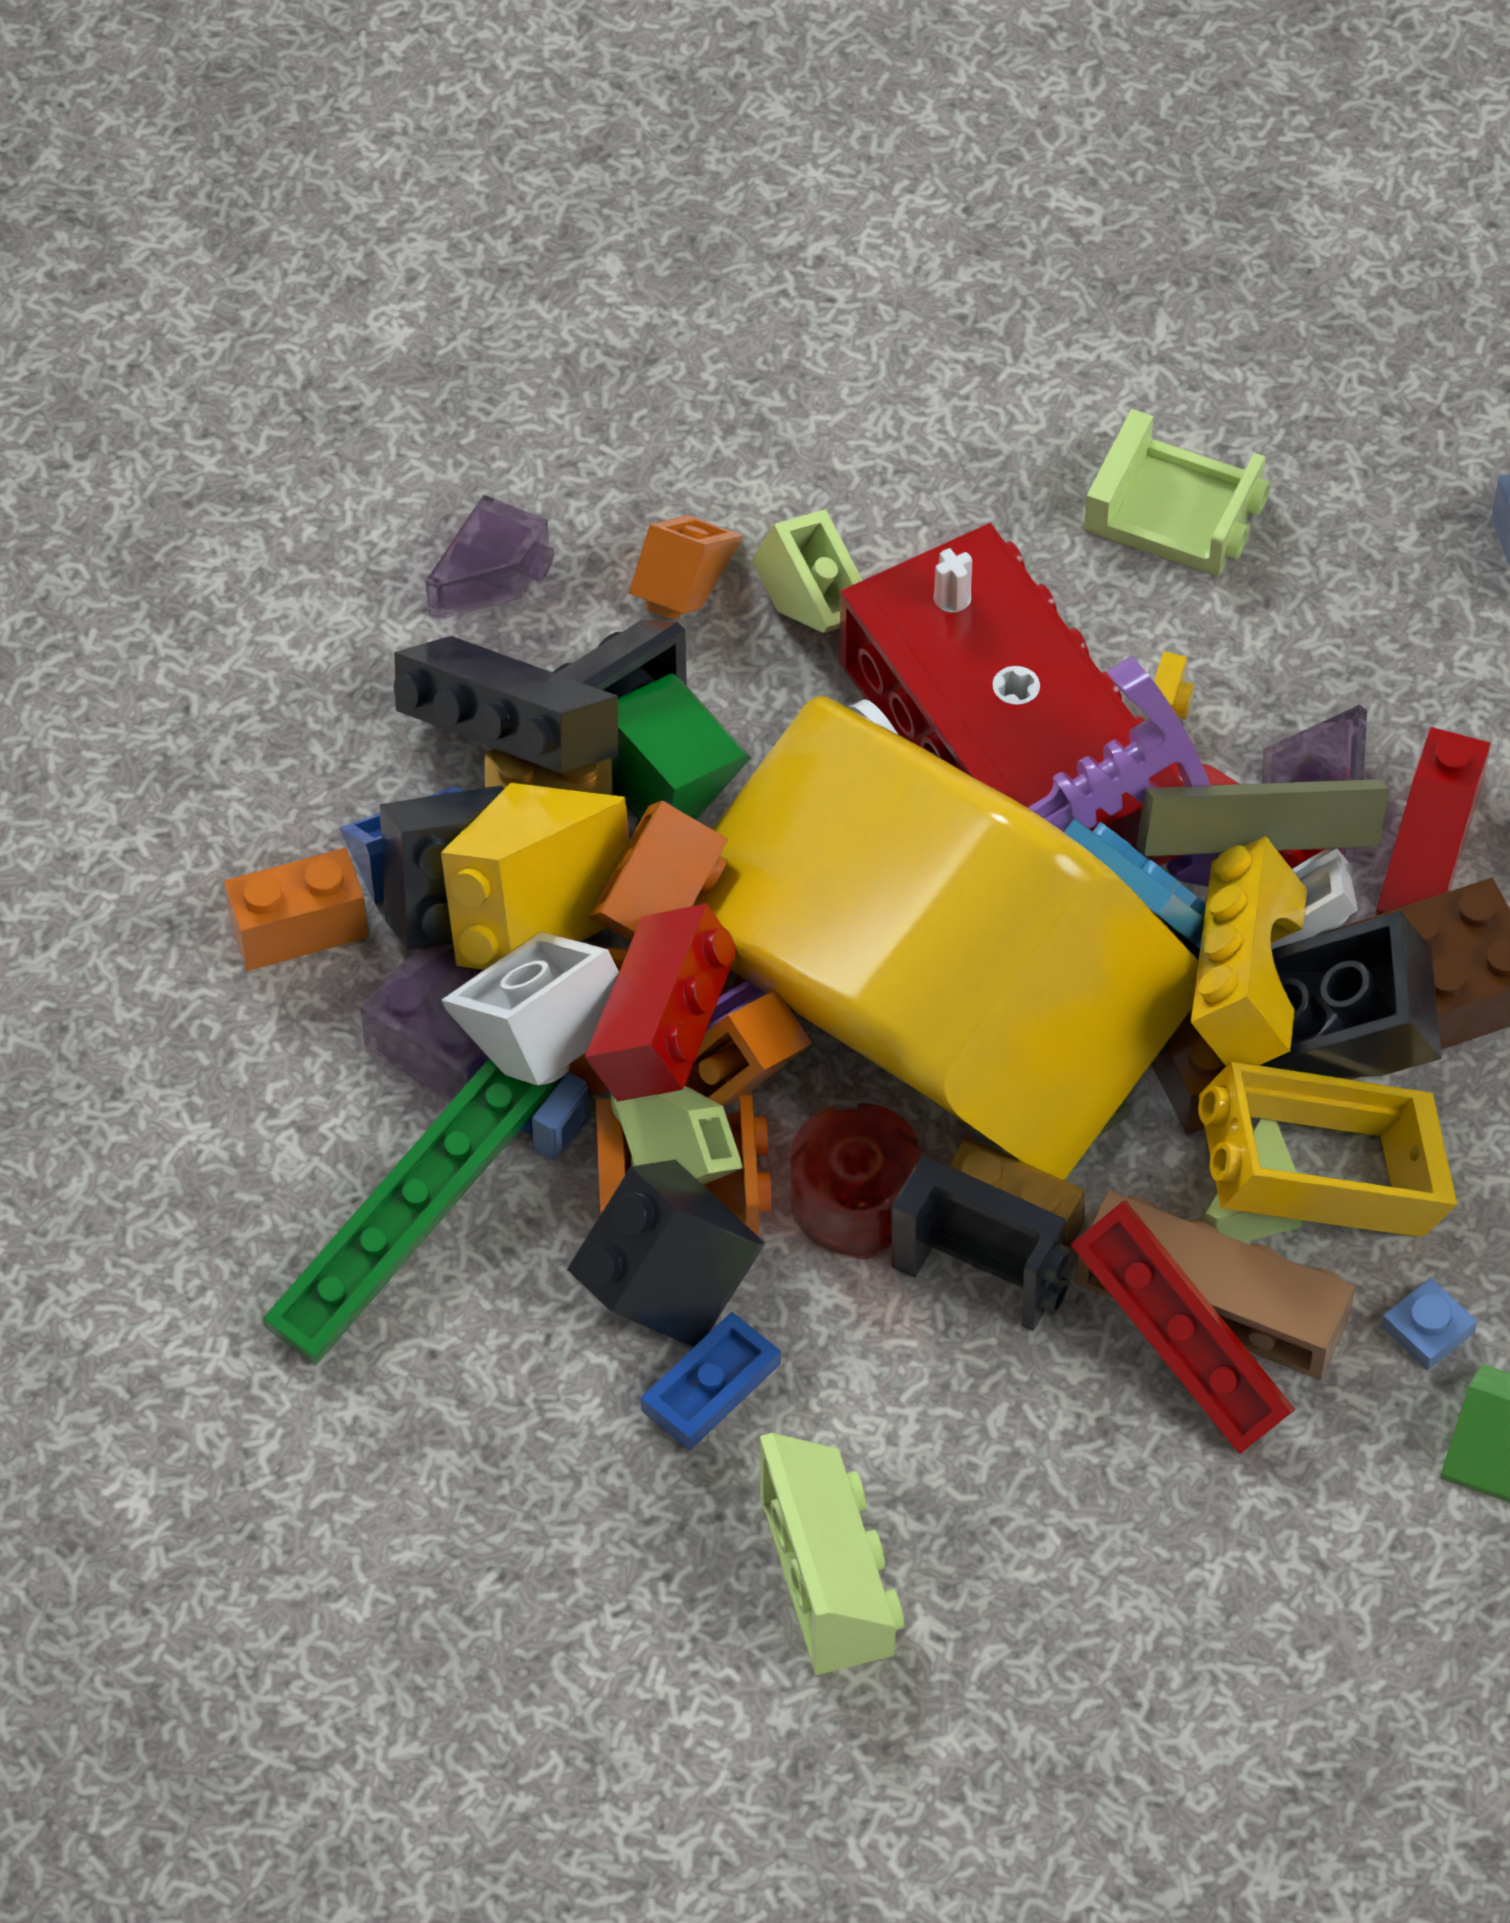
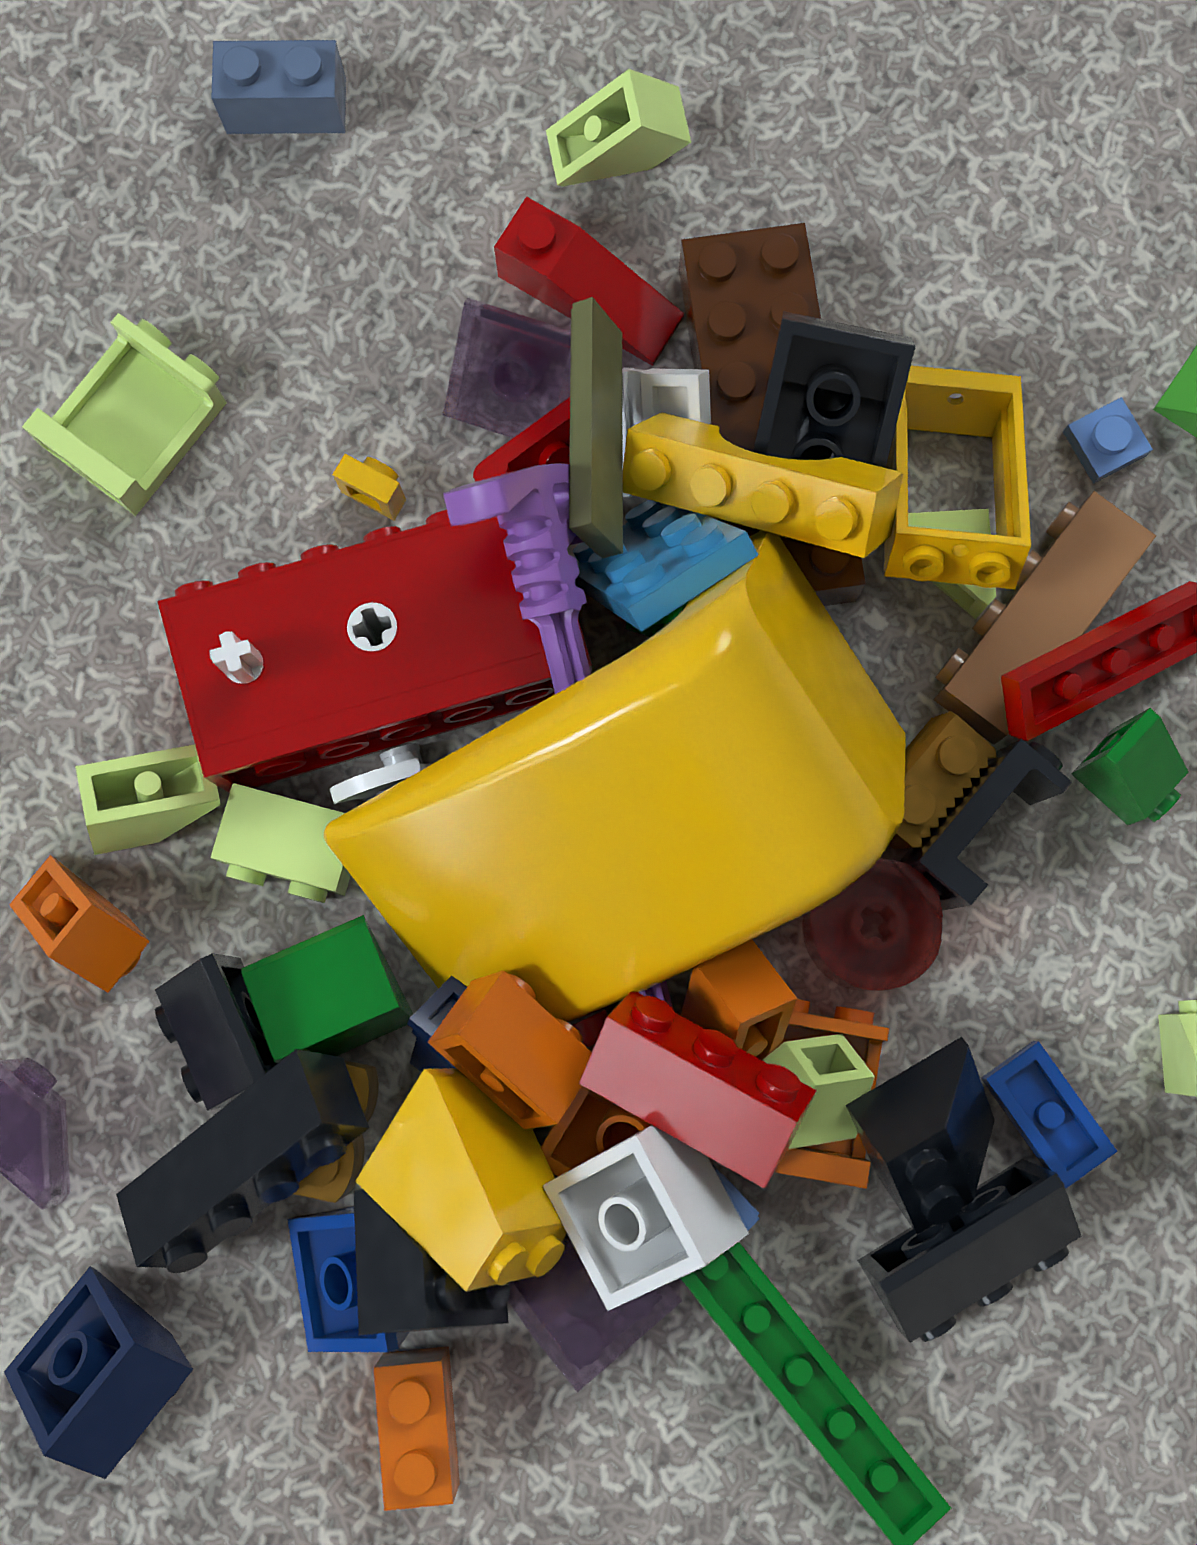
camera: 75 degrees left, 25 degrees up
none -> dark blue slope [4,1266,193,1479]
none -> yellowish green brick [210,783,351,903]
none -> black slope [857,1159,1082,1343]
none -> green slope [1071,708,1189,825]

